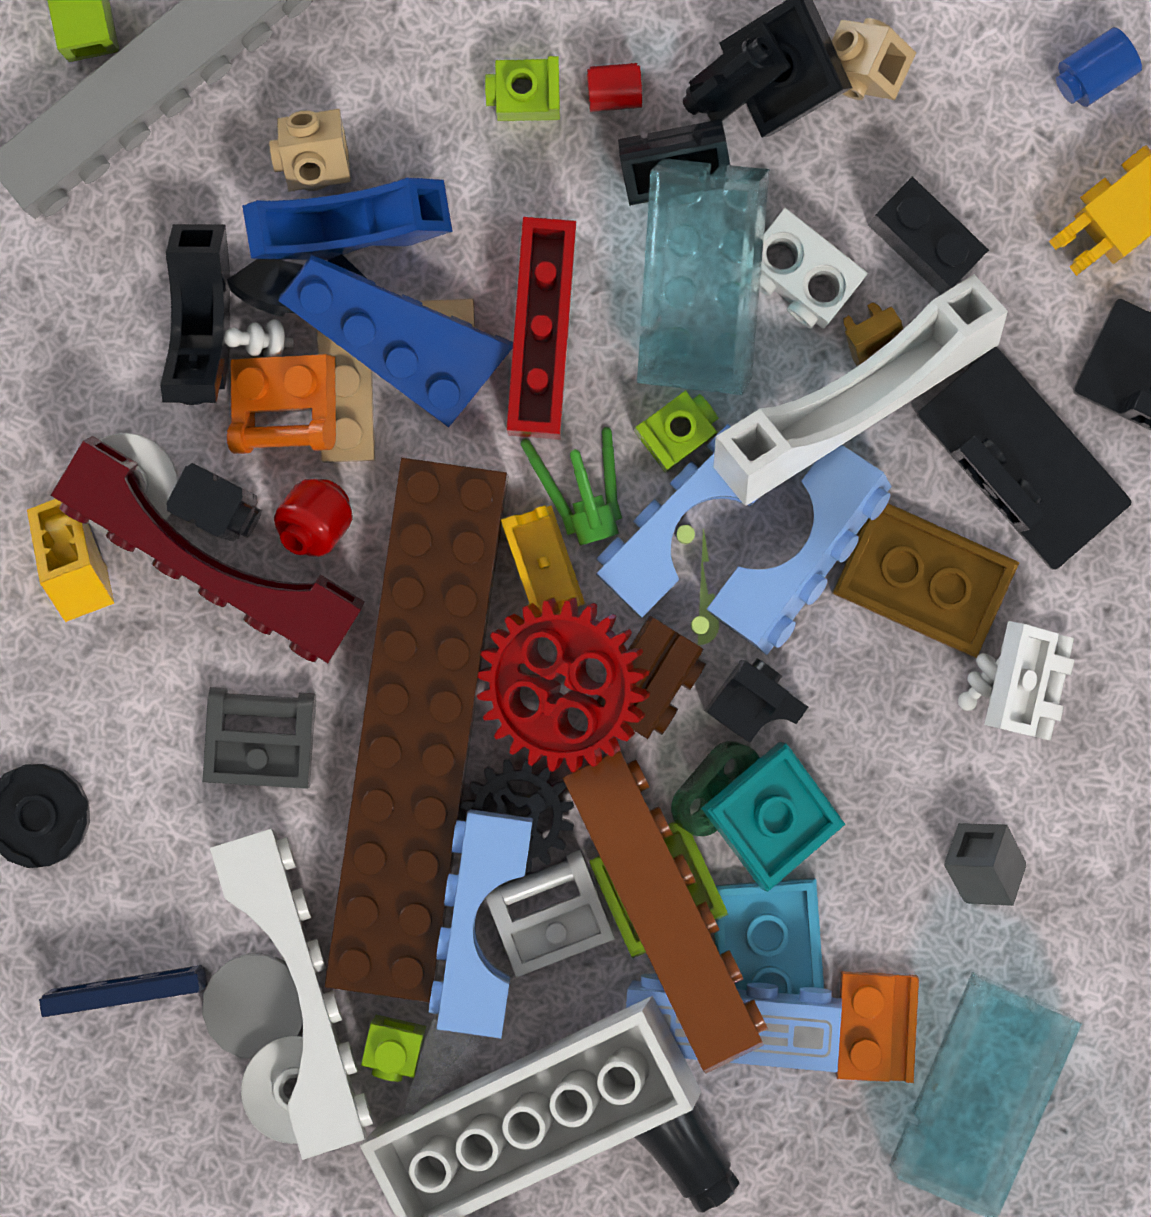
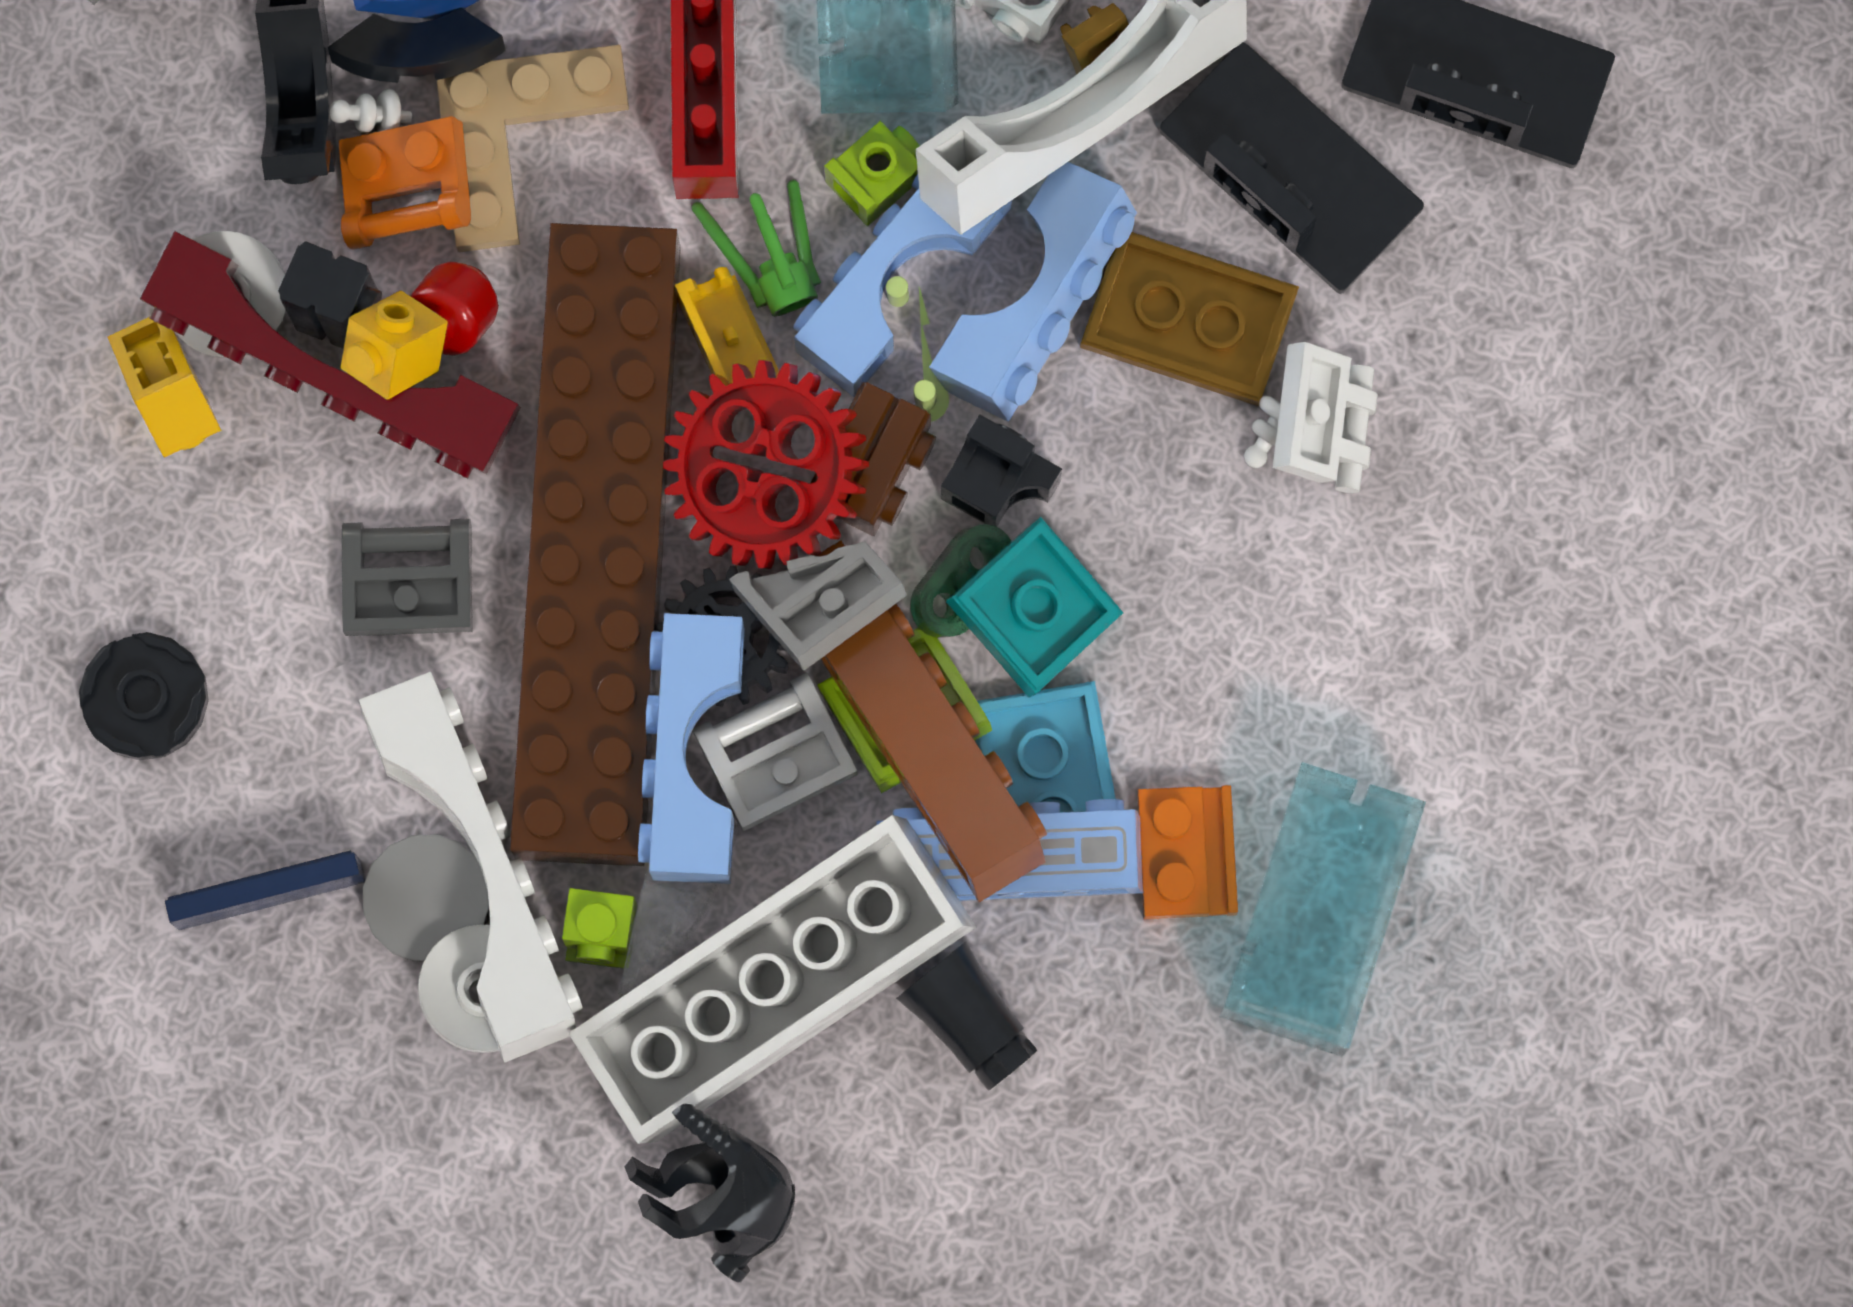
camera: 10 degrees left, 10 degrees down
blue wing [279,255,513,427] -> none
dark grey panel [944,823,1026,906] -> none
none -> yellow brick [340,290,448,400]
none -> light grey wing [729,541,907,671]

